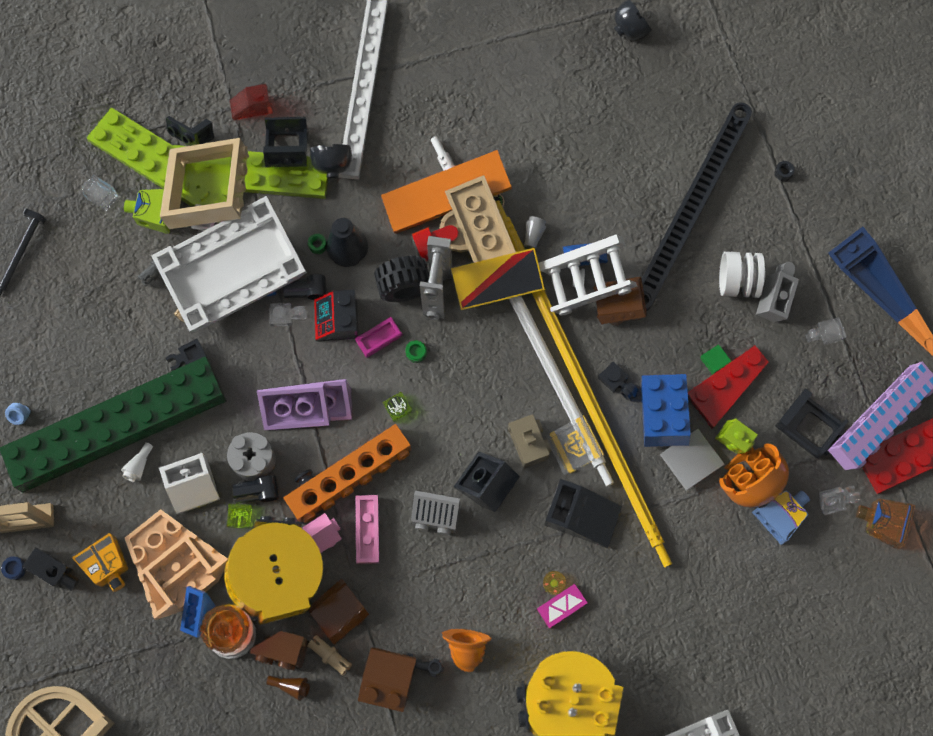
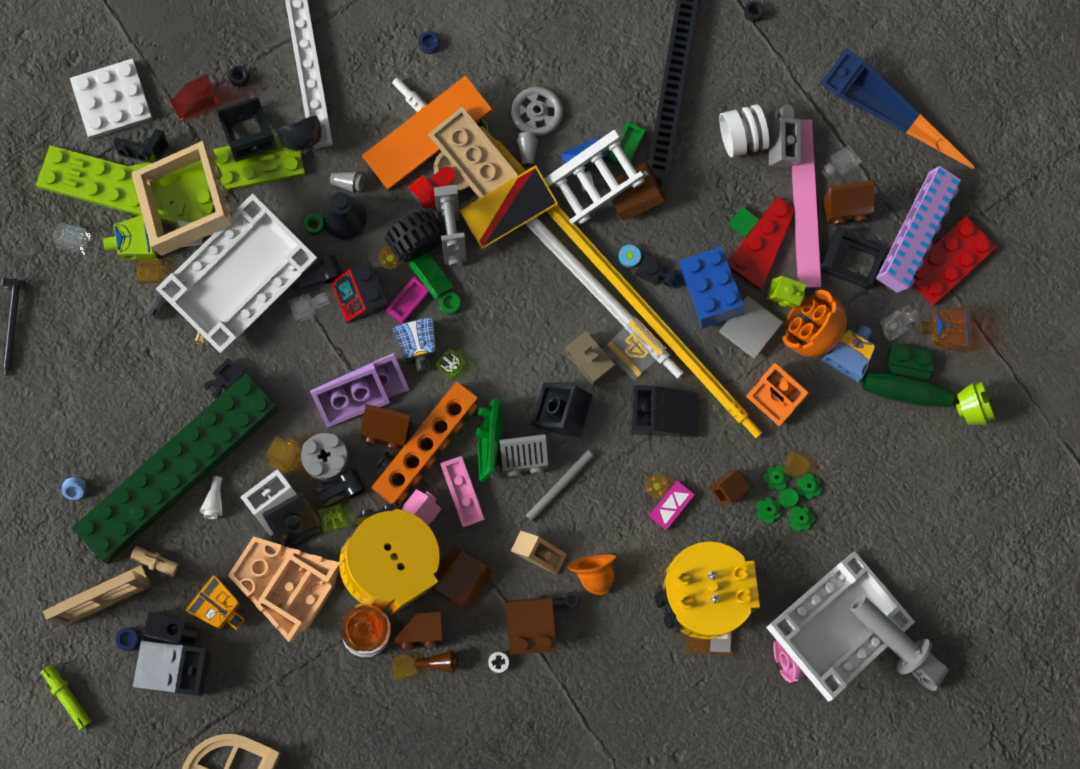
camera: 25 degrees left, 5 degrees up
blue slope [180,586,217,638] -> none
tan pin [307,635,352,676] -> none
none -> white plate [70,58,153,140]
none -> tan pin [130,545,179,577]
none -> slope [133,641,210,697]
none -> clear yellow tile [137,259,161,284]
none -> black axle [229,65,249,87]
none -> black tile [262,491,324,548]
none -> clear yellow brick [265,436,302,474]
none -> light grey cone [330,171,364,193]
none -> reddish brown slope [360,404,413,451]
none -> clear yellow tile [379,246,400,269]
none -> torso [391,316,436,373]
none -> clear yellow tile [392,654,418,681]
none -> green tile [409,253,454,299]
none -> dark blue tile [418,31,440,54]
none -> green piece [476,398,503,482]
none -> white bush [488,652,509,673]
none -> light grey plate [511,87,563,136]
none -> tan slope [511,531,567,575]
none -> light grey bar [526,450,594,521]
none -> green tile [608,121,646,167]
none -> medium azure tile [618,245,641,268]
none -> reddish brown brick [709,469,751,506]
none -> orange brick [746,363,811,427]
none -> green plant [756,466,821,531]
none -> clear yellow tile [782,451,809,478]
none -> bright pink tile [792,119,821,289]
none -> reddish brown slope [822,180,875,226]
none -> dark green plate [862,343,954,407]
none -> lime cone [956,382,996,425]

